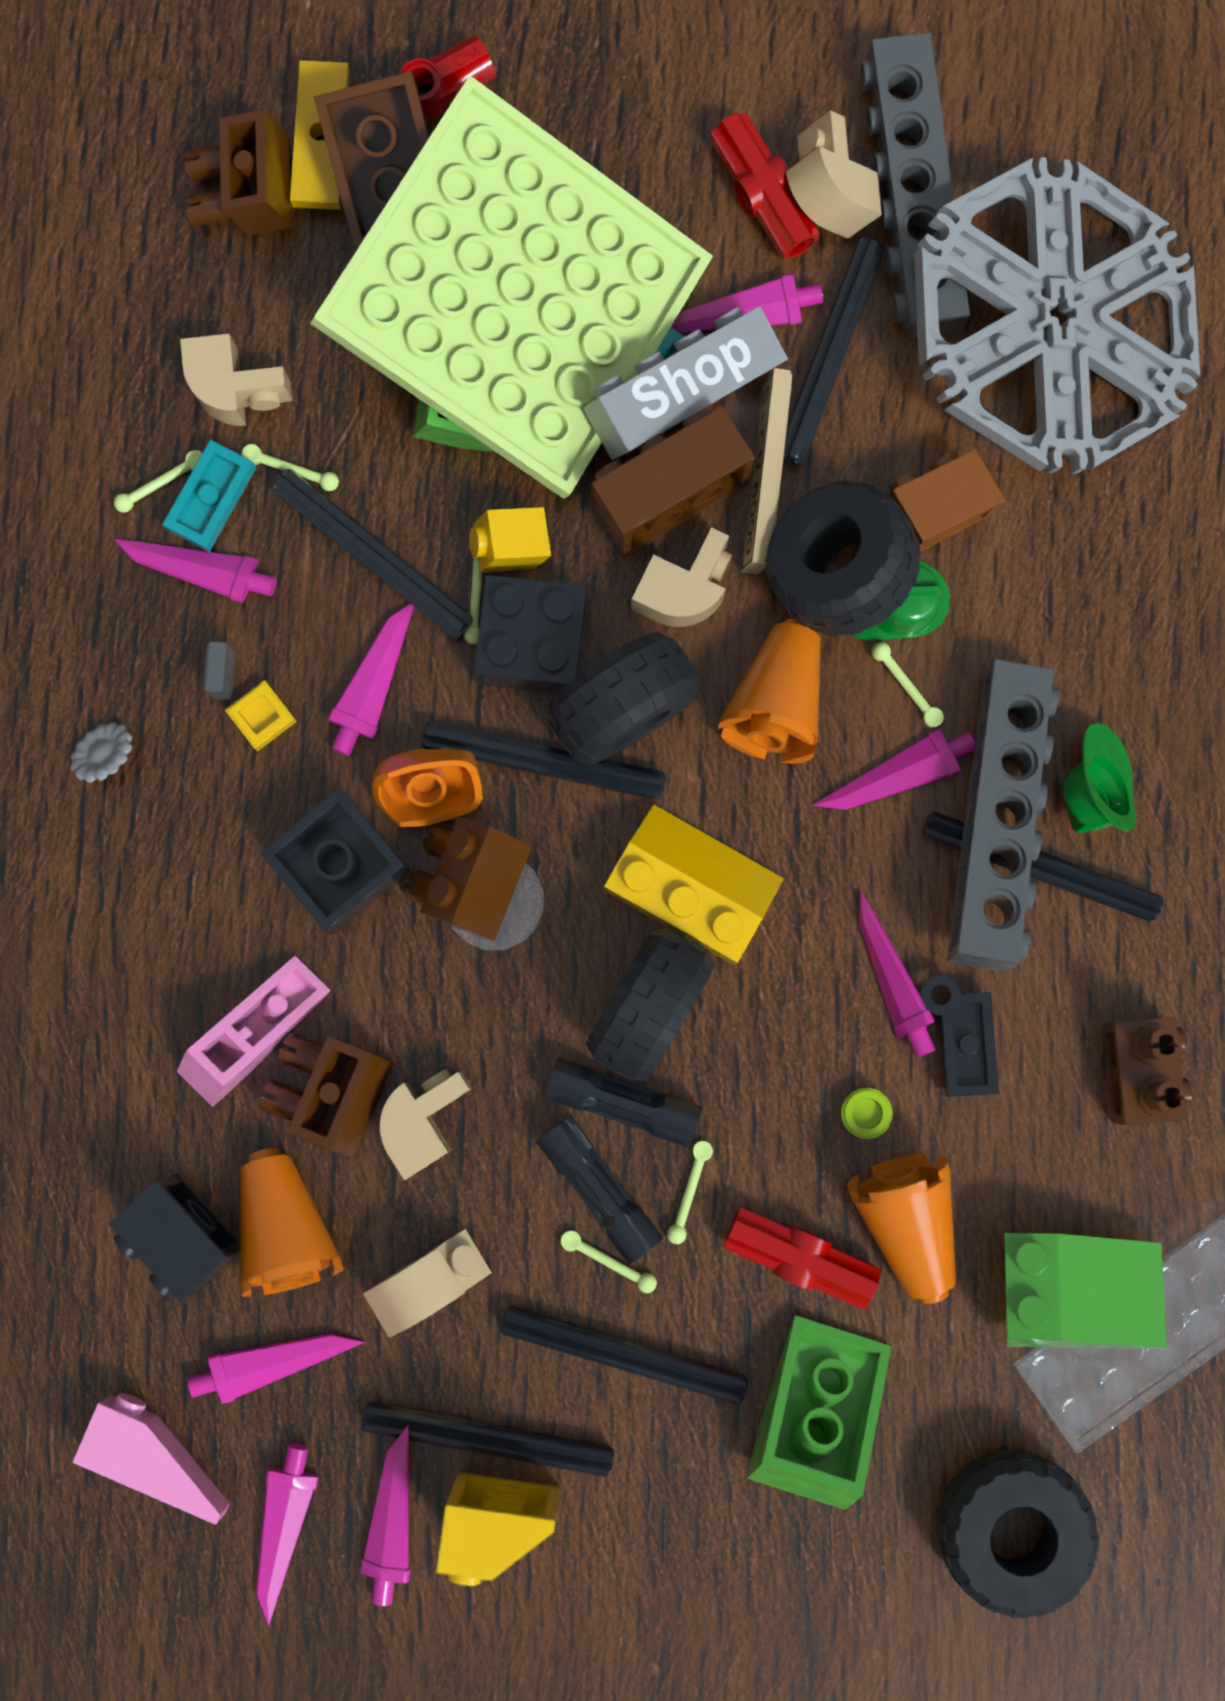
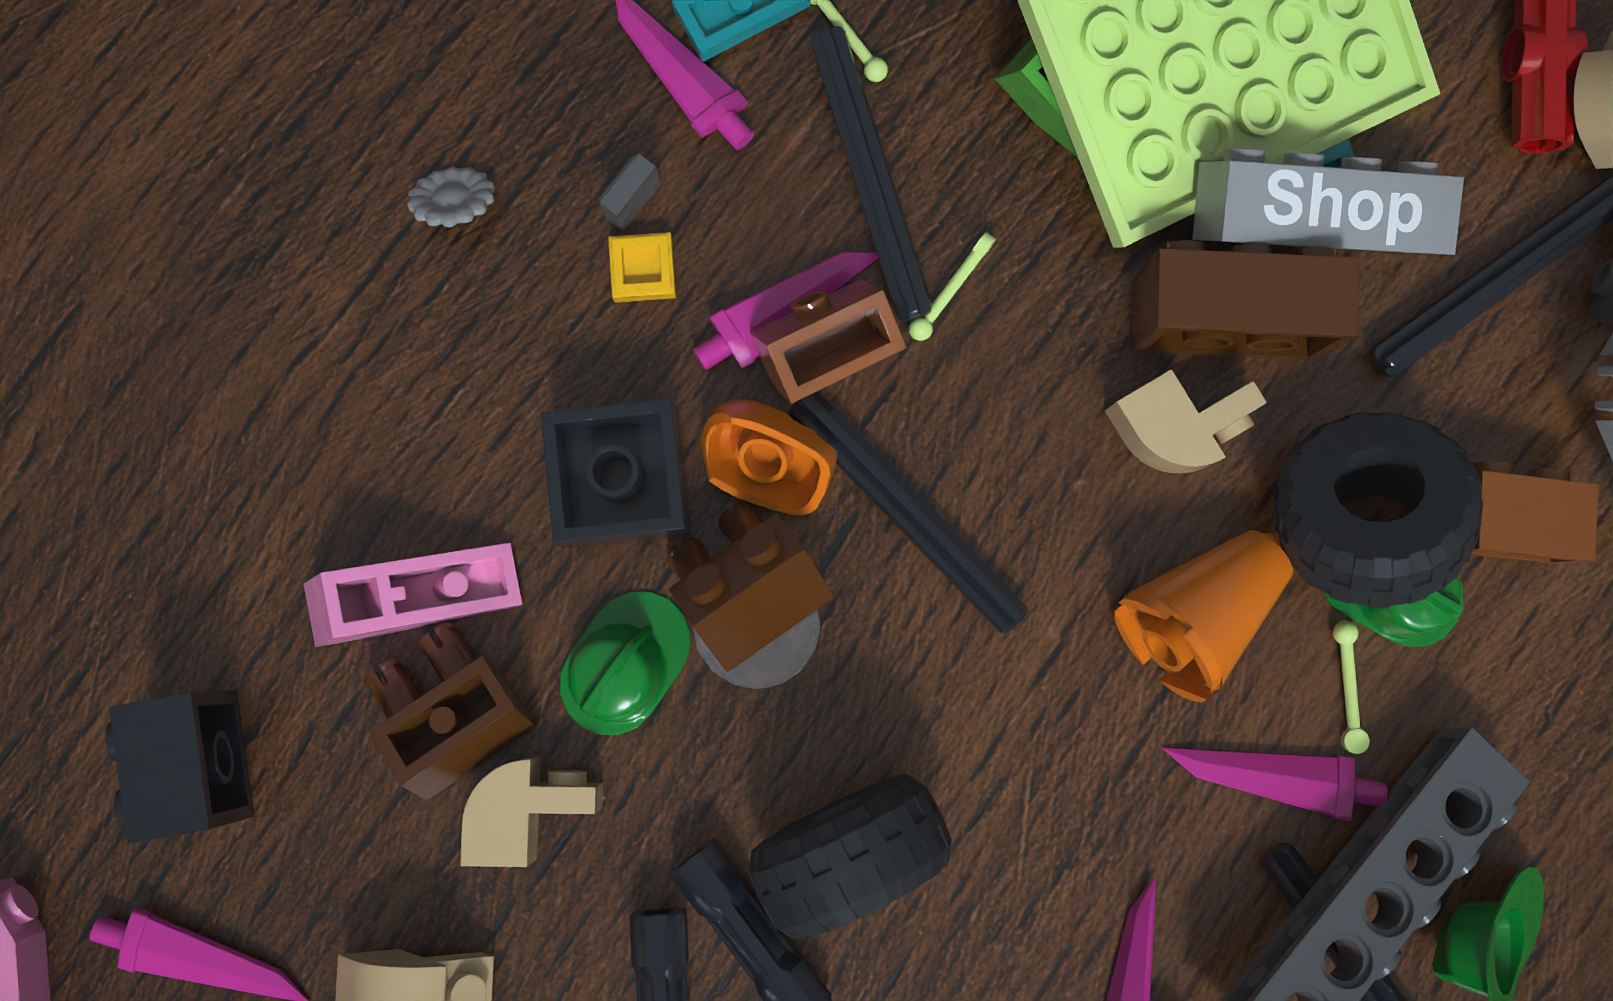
camera: 30 degrees right, 0 degrees up
orange cone [239,1148,344,1297] -> none
yellow brick [469,507,551,573] -> none
black brick [474,575,587,693] -> none
black tyre [548,632,699,765] -> none
yellow slope [604,805,784,965] -> none
dark pink bar [670,274,823,334] -> none
tan tile [741,368,793,575] -> none
none -> green piece [560,592,690,735]
none -> dark orange brick [749,279,906,404]

